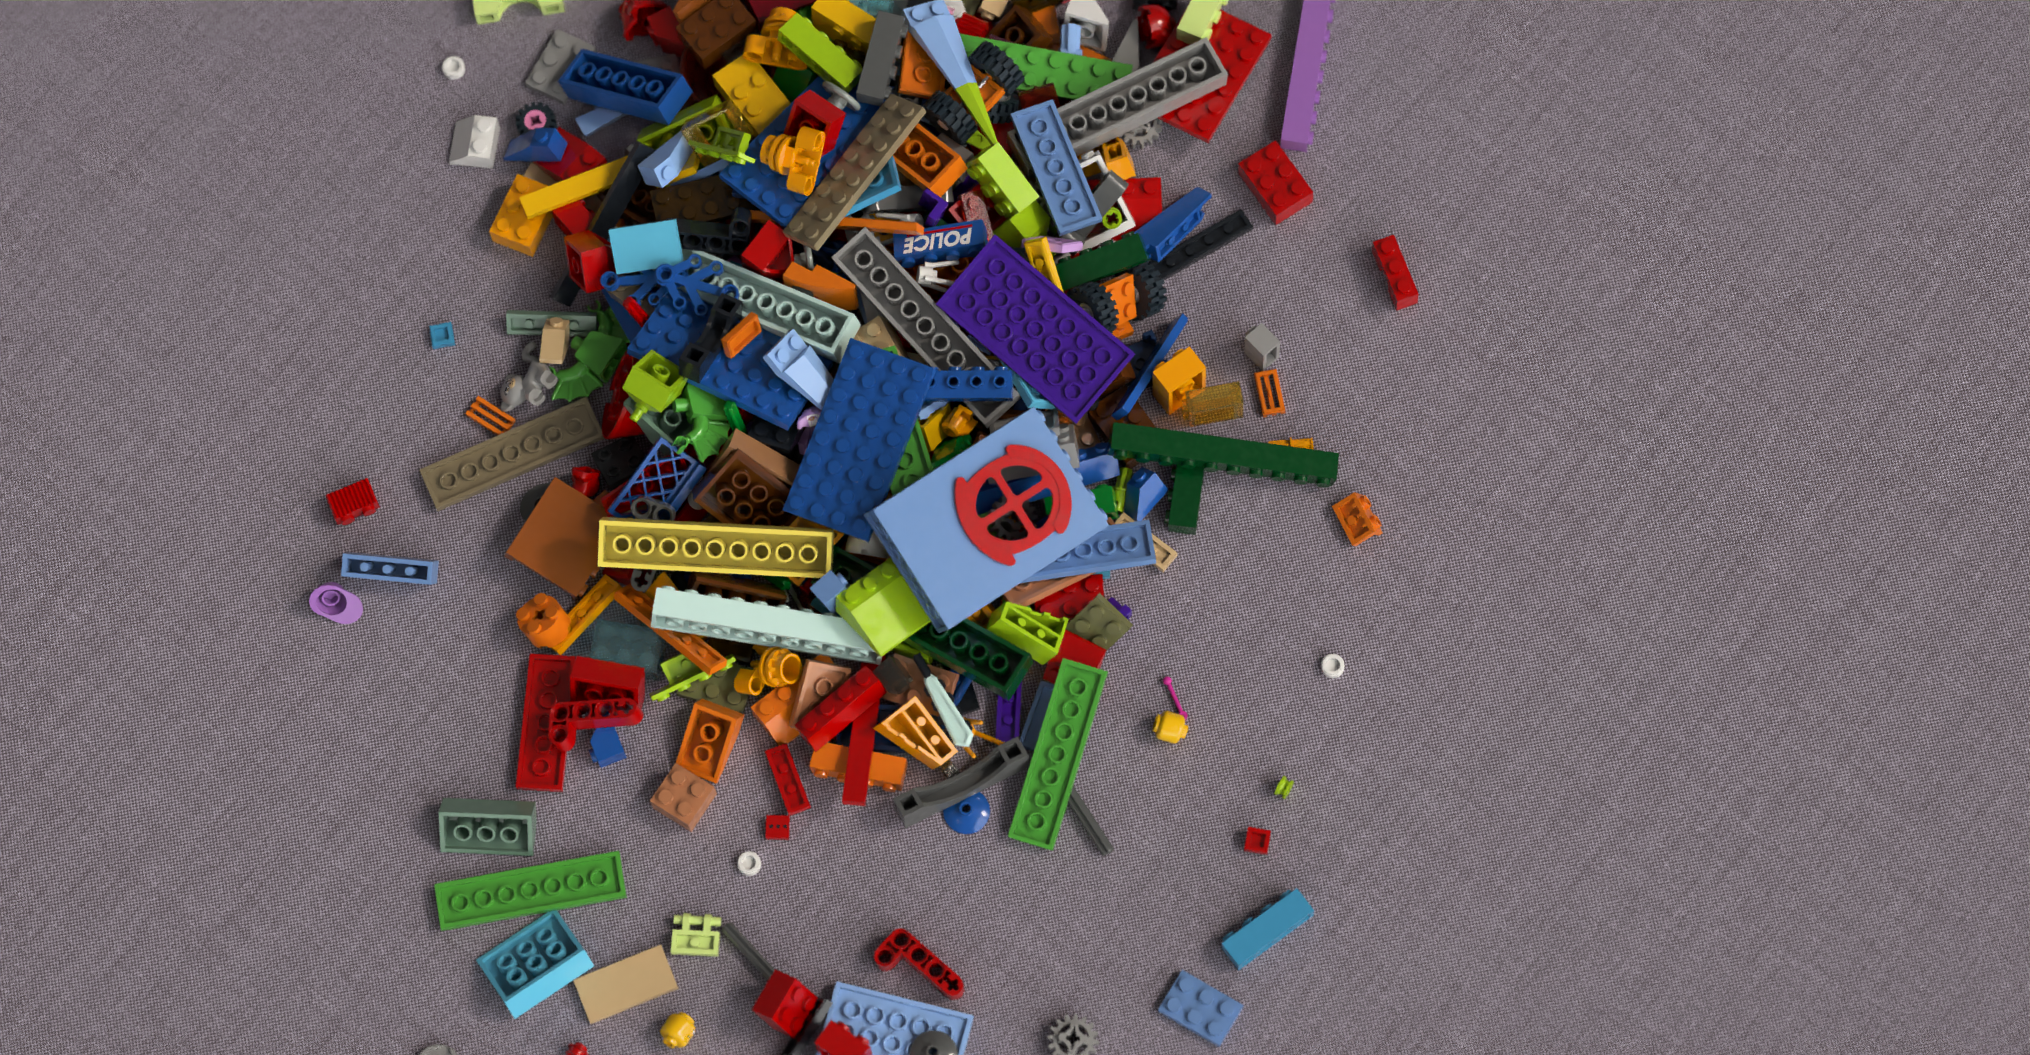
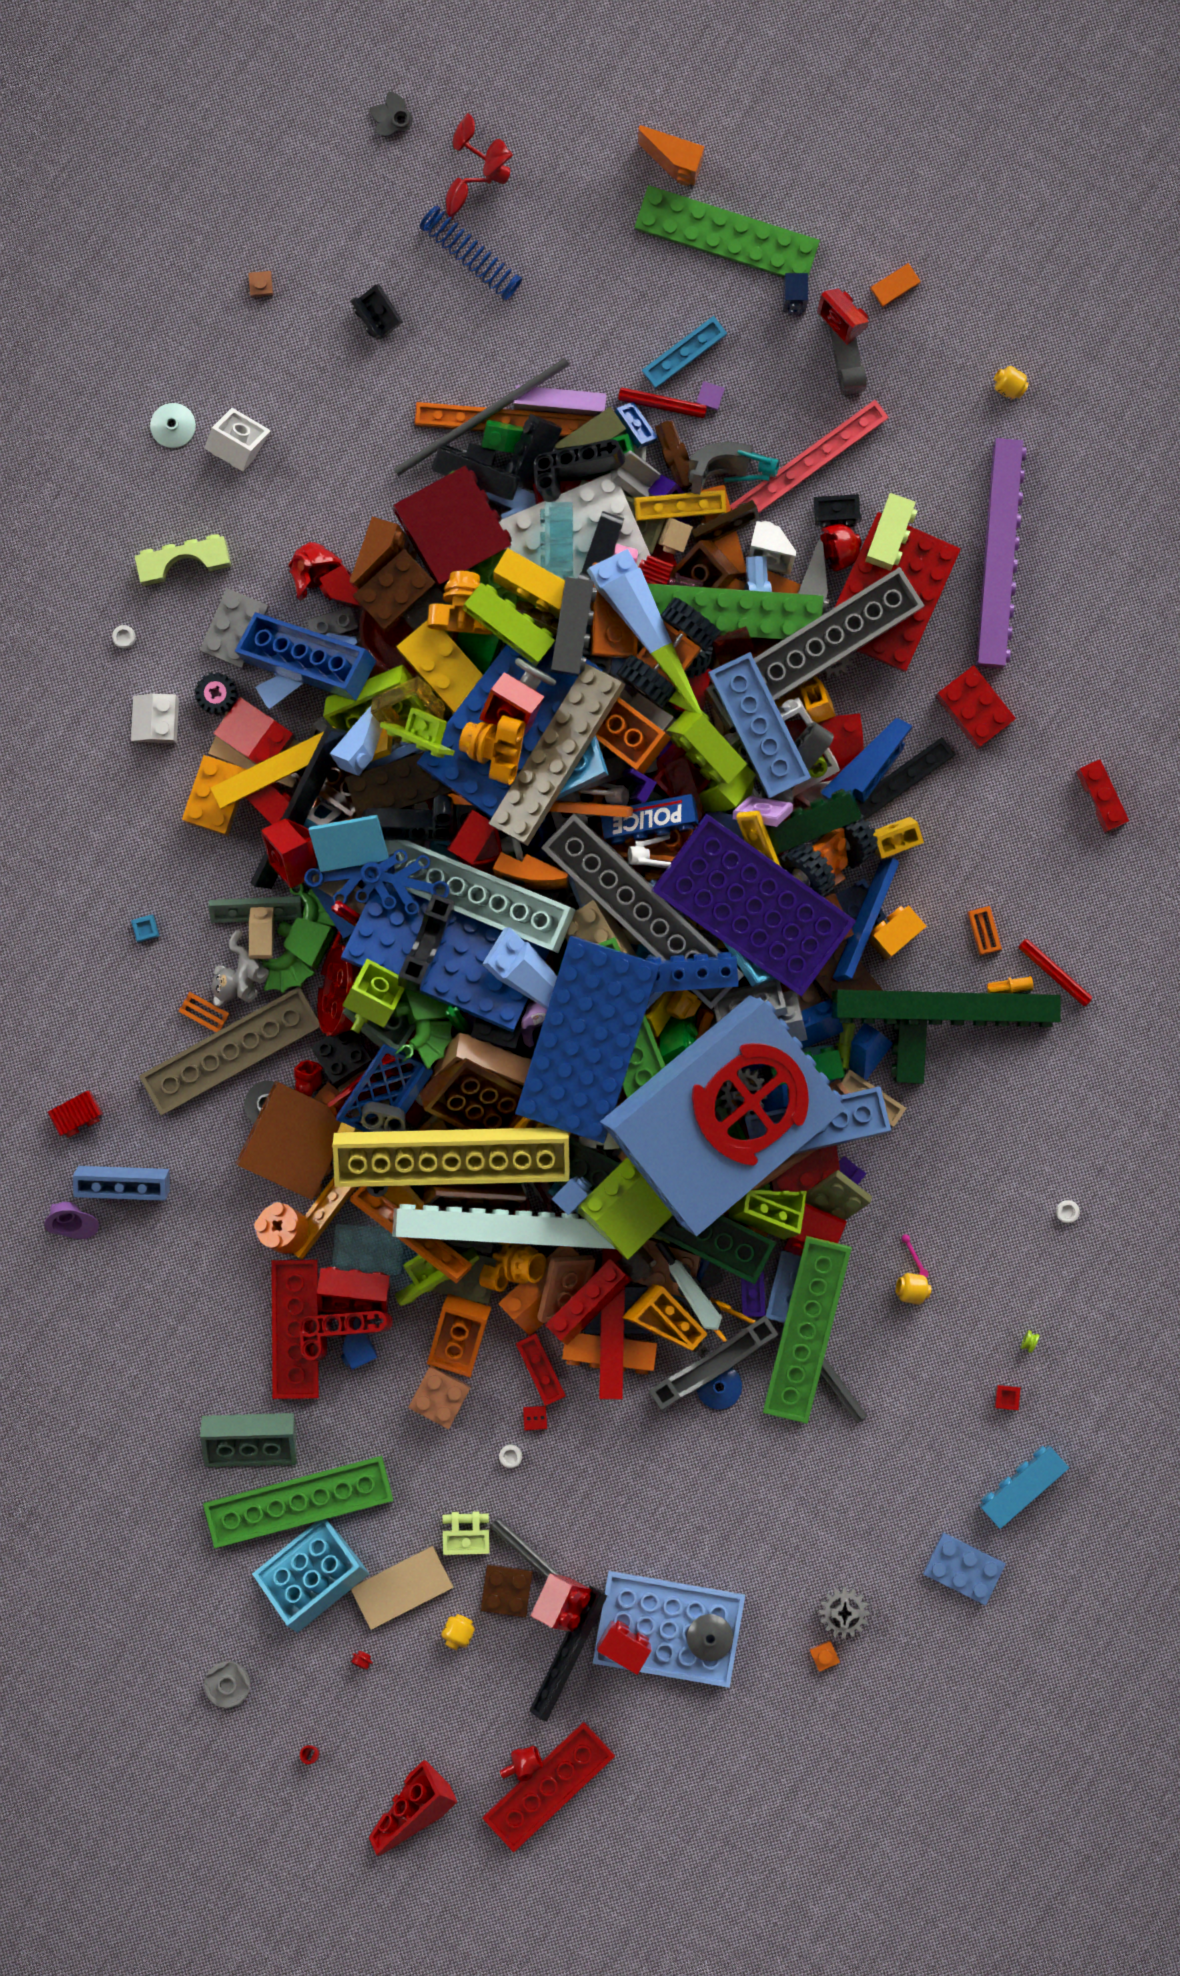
camera: 10 degrees left, 15 degrees up
blue slope [503,128,568,162] -> none
orange tile [721,312,762,359] -> none
red beam [874,928,964,1000] -> none
clear yellow window [1181,381,1244,428] -> none
light grey brick [1244,323,1280,371] -> none
orange bracket [1332,492,1383,546] -> none
none -> reddish brown plate [481,1564,533,1617]
none -> yellow brick [873,817,924,859]
none -> red axle [1018,939,1092,1006]

